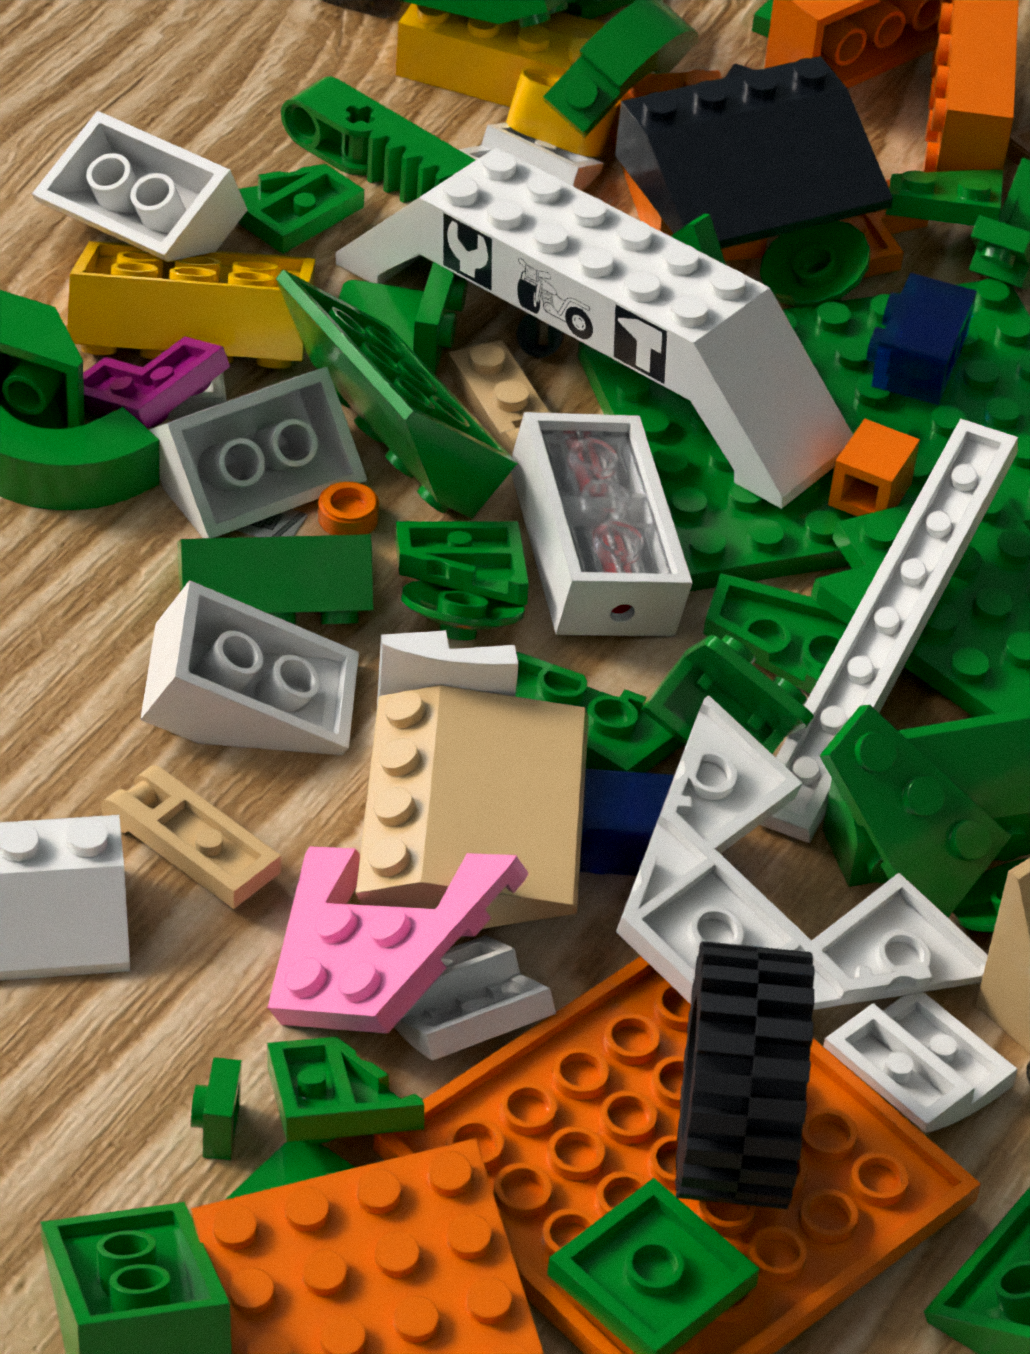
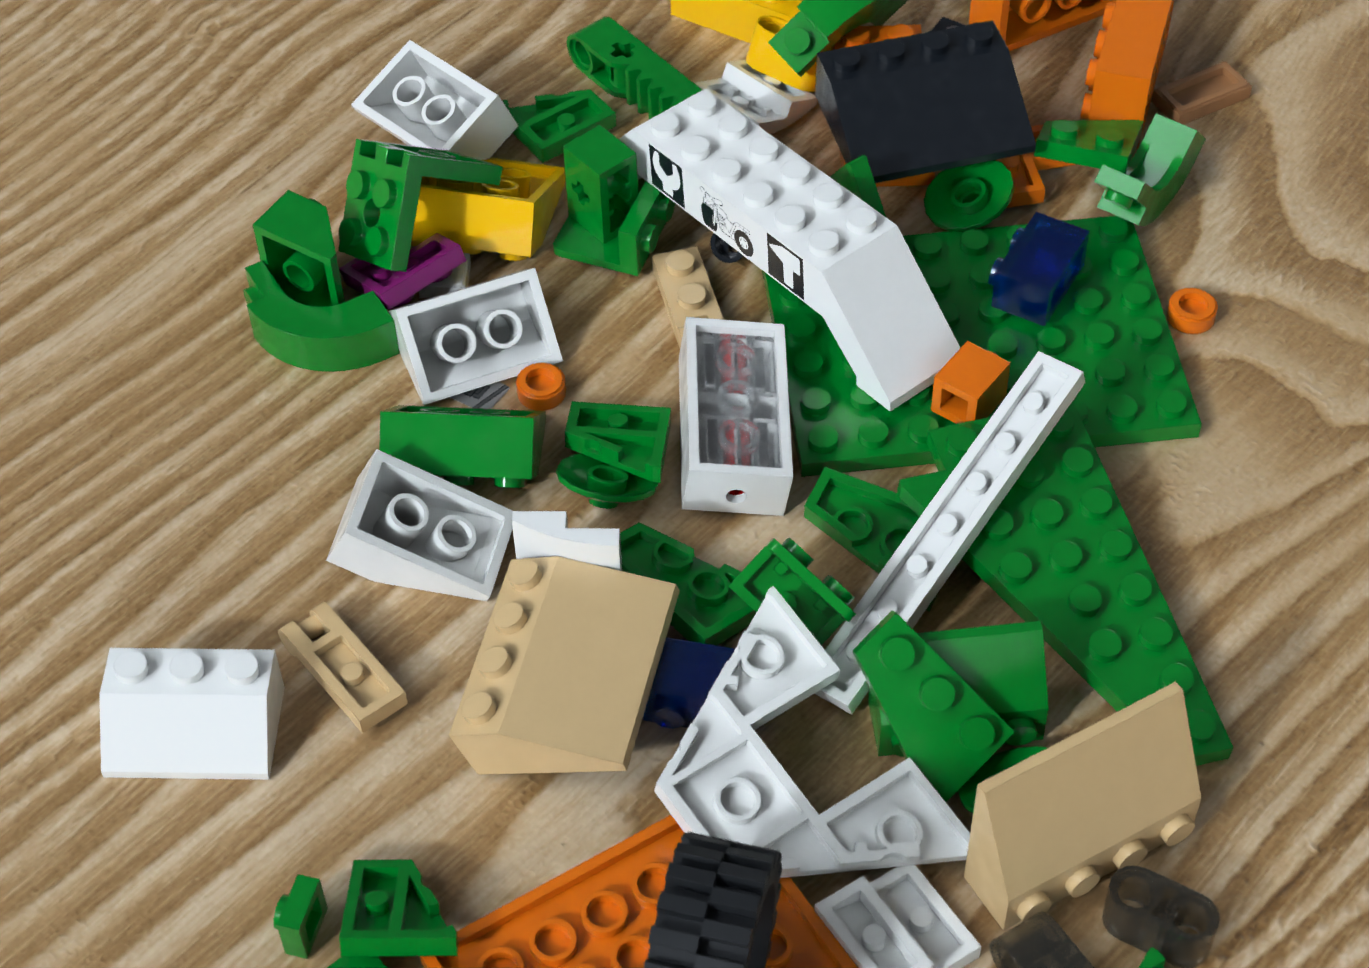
camera: 15 degrees right, 5 degrees up
bright pink wing [267,847,529,1034] -> none
green slope [276,269,518,519] -> none
white slope [394,935,556,1061] -> none
none -> green bracket [338,139,503,272]
none -> green brick [563,125,638,244]

